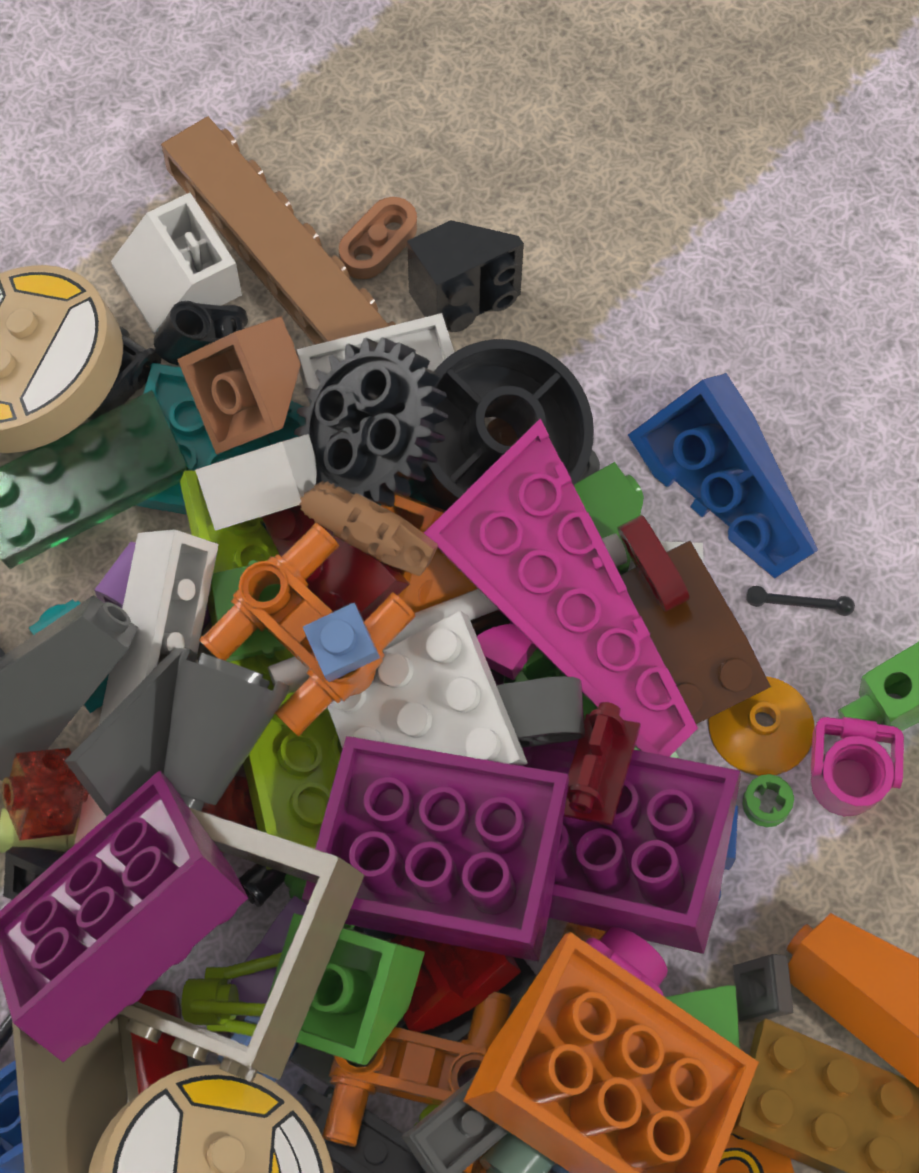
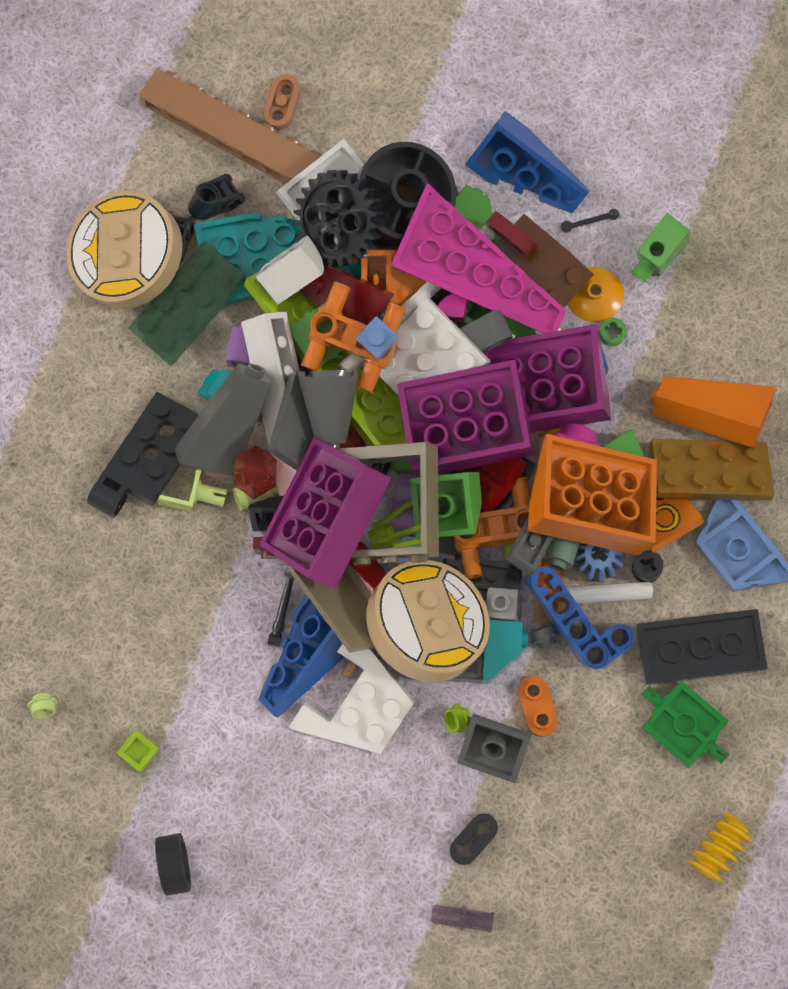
camera: 15 degrees left, 10 degrees up
white slope [111,192,242,335] -> none
nougat slope [177,316,301,454] -> none
medium nougat hinge [299,481,438,576] -> none
black slope [407,220,524,332] -> none
dark red hinge [564,702,641,826] -> none
dark grey tile [733,954,794,1023] -> none
dark pink piece [810,717,904,817] -> none

